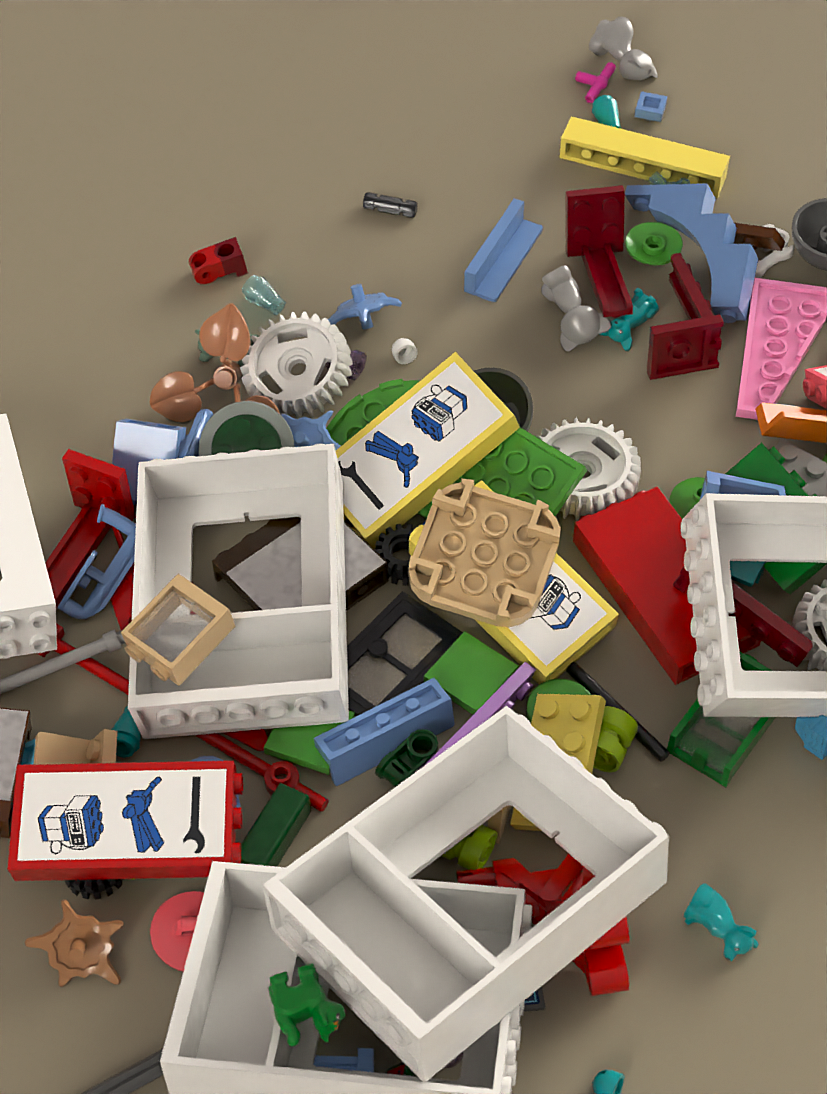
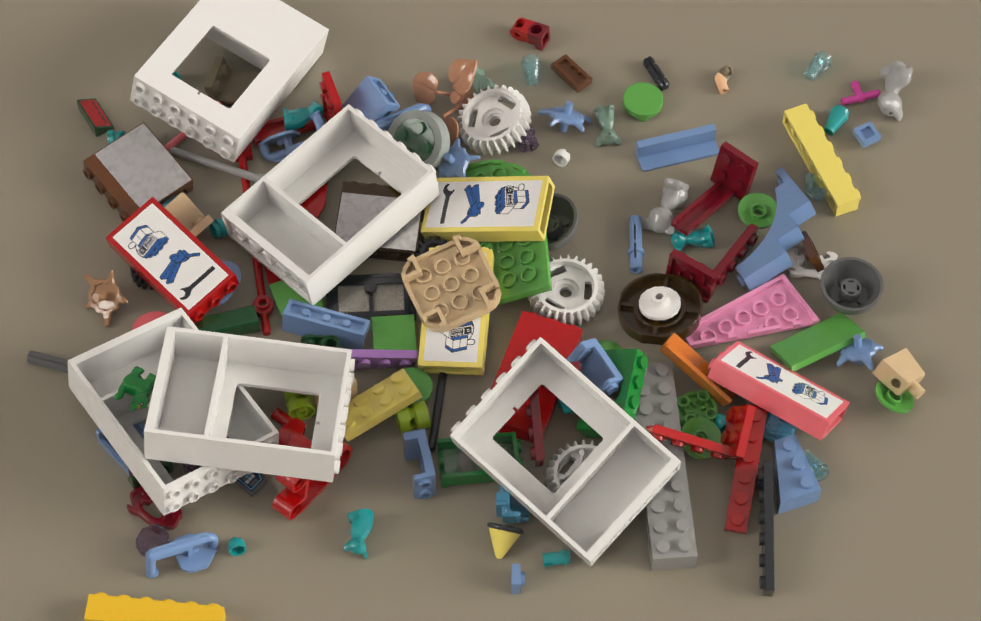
camera: 45 degrees right, 5 degrees up
window [121,573,235,686] -> none
none -> teal animal [283,101,326,131]
none -> medium blue panel [403,429,436,499]
none -> reddish brown plate [551,54,593,93]
none -> sand green animal [594,105,622,147]
none -> dark brown piece [617,273,703,345]
none -> bright green tile [622,82,663,122]
none -> medium blue pin [628,215,644,274]
none -> arm [714,65,733,94]
none -> clear light blue cone [804,51,832,80]

